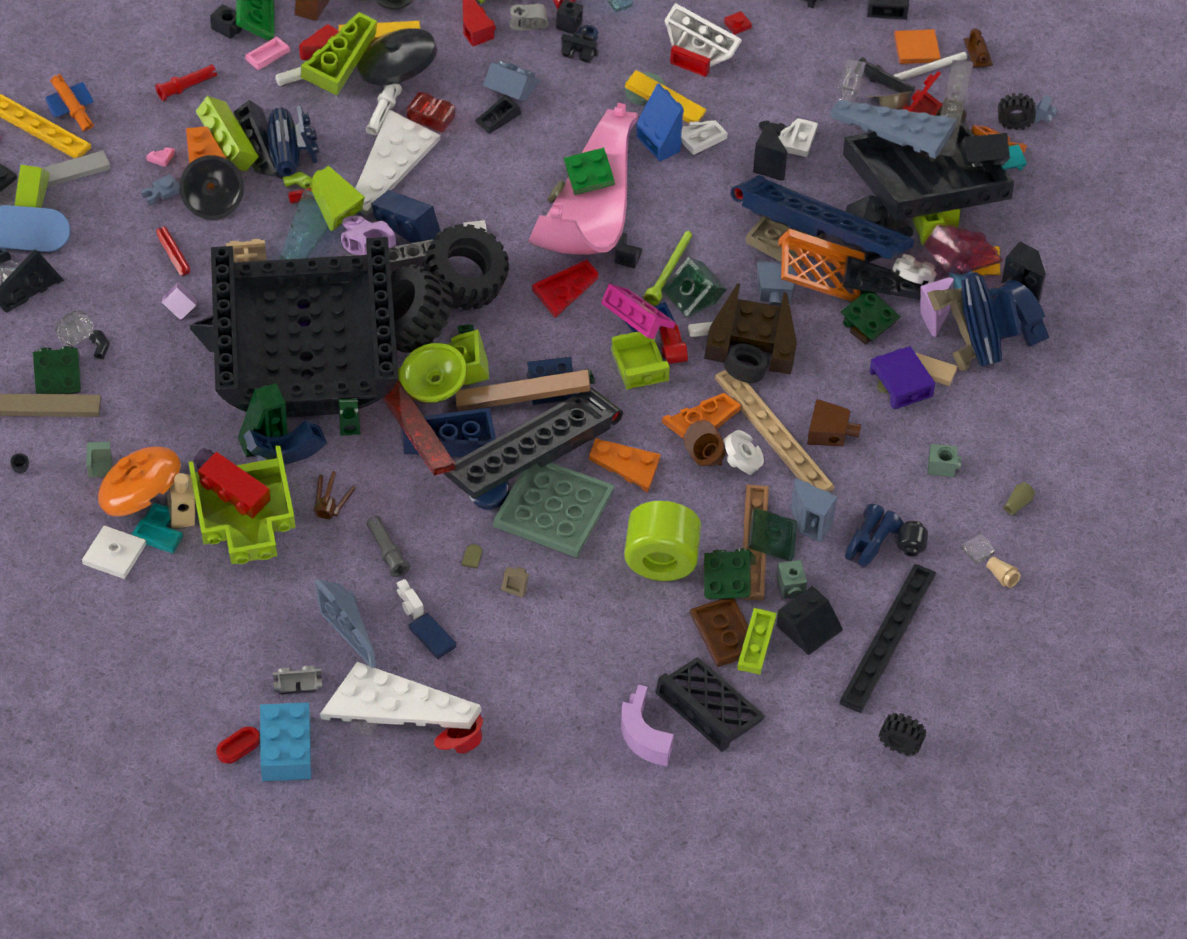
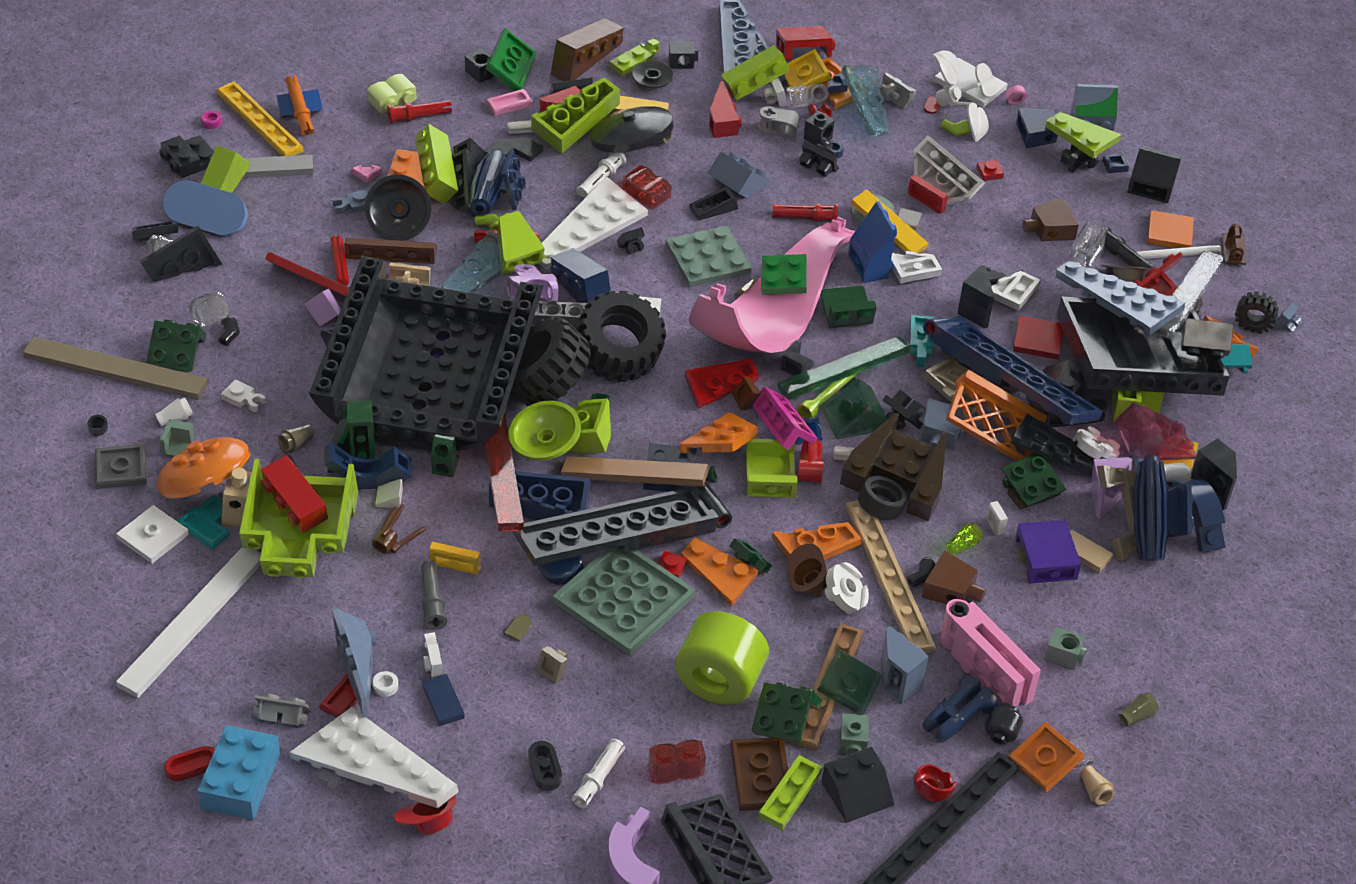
camera: 15 degrees right, 5 degrees down
none -> dark grey tile [95,444,147,489]
none -> white tile [116,547,261,698]
none -> white cone [155,397,193,427]
none -> white plate [221,379,266,412]
none -> red tile [265,252,349,297]
none -> dark tan cone [277,424,314,452]
none -> red tile [319,674,372,718]
none -> reddish brown panel [344,238,437,264]
none -> yellowish green brick [367,74,417,114]
none -> white tile [372,671,398,697]
none -> white slope [375,479,403,508]
none -> yellow tile [429,542,481,575]
none -> black tile [484,137,543,162]
none -> black plate [528,741,562,791]
none -> black tile [549,78,593,95]
none -> white pin [572,739,625,808]
none -> black tile [616,227,645,254]
none -> clear red brick [648,739,706,784]
none -> red plate [657,551,687,578]
none -> sand green plate [666,225,752,287]
none -> orange wing [679,412,758,453]
none -> dark green plate [729,538,773,573]
none -> reddish brown tile [732,377,760,410]
none -> red pin [772,203,838,222]
none -> tile [777,336,911,400]
none -> dark green bracket [820,286,877,328]
none -> black hips [882,390,926,430]
none -> light grey tile [898,208,922,232]
none -> black arm [907,557,935,588]
none -> teal hinge [909,315,933,367]
none -> red hair [913,764,957,802]
none -> bright pink hinge [940,599,1041,708]
none -> clear neon green cone [946,522,983,556]
none -> white tile [986,501,1008,535]
none -> orange tile [1008,721,1085,793]
none -> red tile [1013,316,1063,360]
none -> reddish brown torso [1023,198,1079,241]
none -> white cone [1164,462,1191,483]

